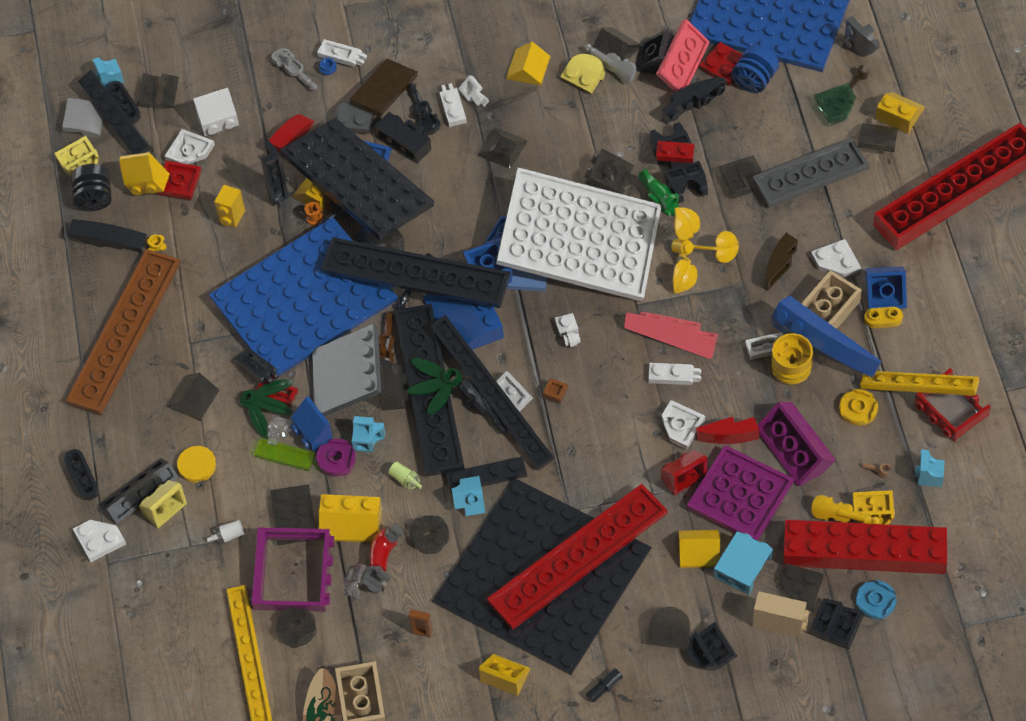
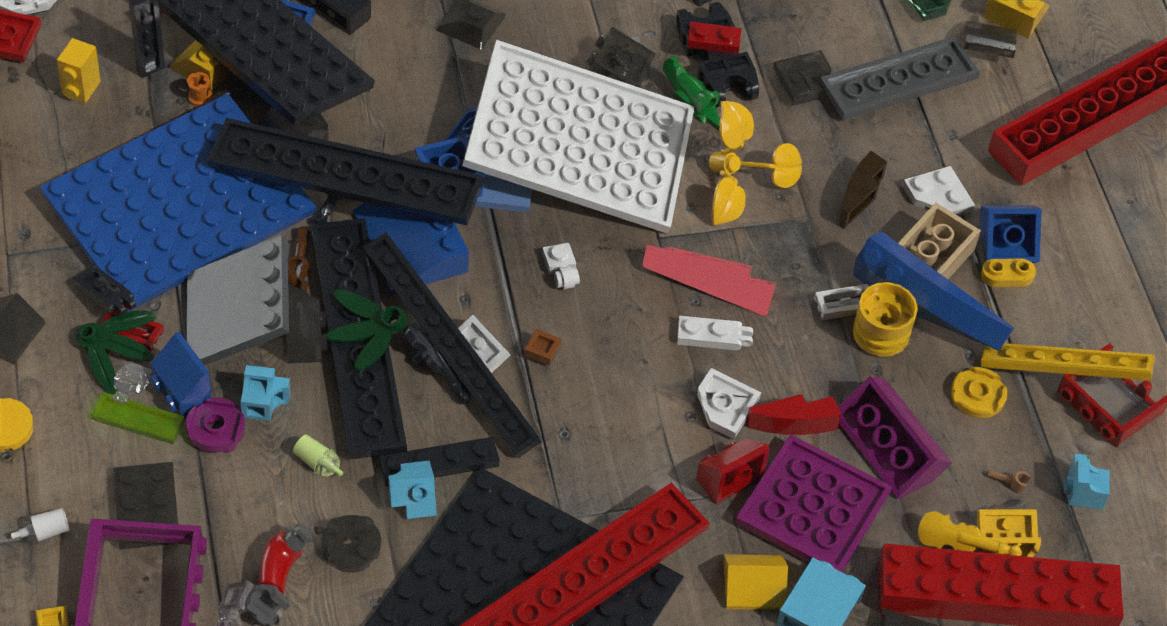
camera: 10 degrees left, 5 degrees down
yellow slope [319,494,382,543] -> none

